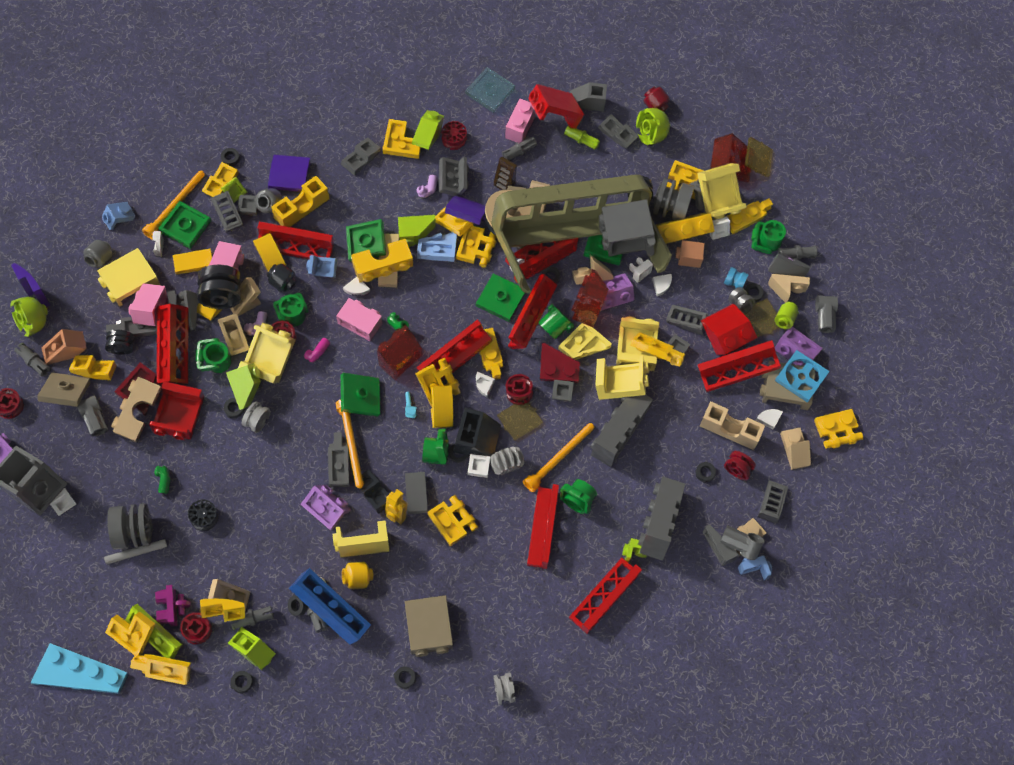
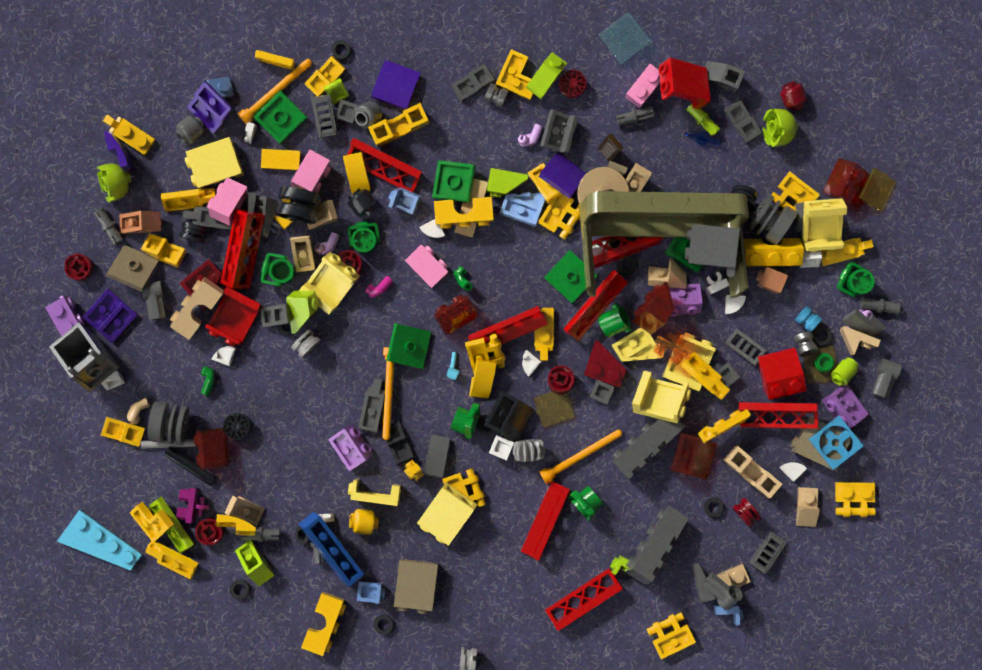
camera: 20 degrees right, 20 degrees up
none -> dark purple slope [82,288,138,343]
none -> yellow slope [101,417,145,447]
none -> yellow hinge [103,115,156,156]
none -> tan arm [127,398,150,425]
none -> yellow hinge [161,188,216,212]
none -> black axle [164,447,216,485]
none -> dark purple slope [187,81,233,134]
none -> clear red slope [194,428,230,470]
none -> white tile [211,346,236,366]
none -> yellow tile [255,50,295,70]
none -> dark grey slope [260,304,290,327]
none -> yellow arch [301,591,346,656]
none -> medium blue bracket [357,581,385,604]
none -> light yellow panel [417,482,477,546]
none -> flat silver wheel [484,83,509,108]
none -> yellow plate [646,612,696,659]
none -> clear orange hips [653,331,689,365]
none -> clear red slope [670,433,717,480]
none -> clear blue piece [684,131,721,145]
none -> yellow hinge [698,409,751,443]
none -> green plate [814,353,834,372]

